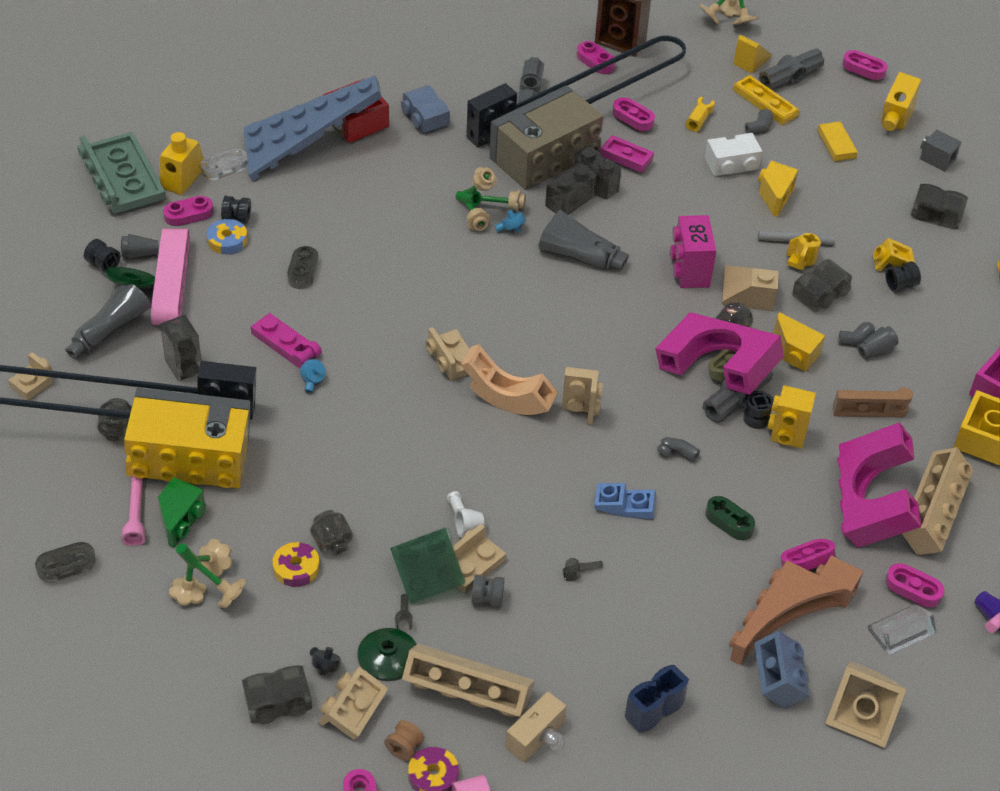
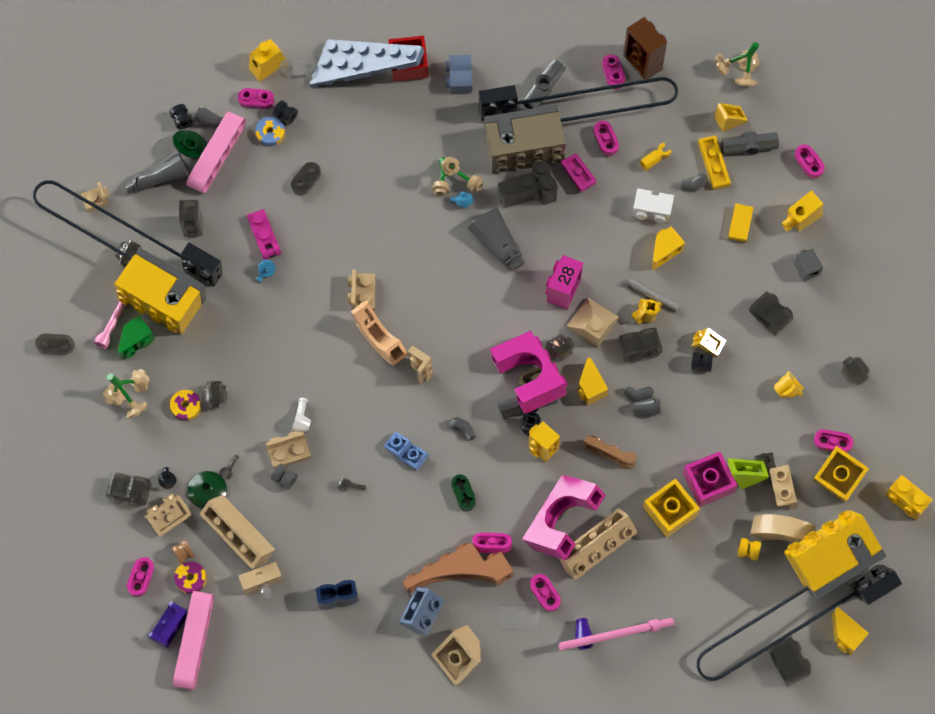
camera: 30 degrees right, 20 degrees up
sand green bracket [77,132,166,214] -> none
clear green bracket [390,527,465,603] -> none

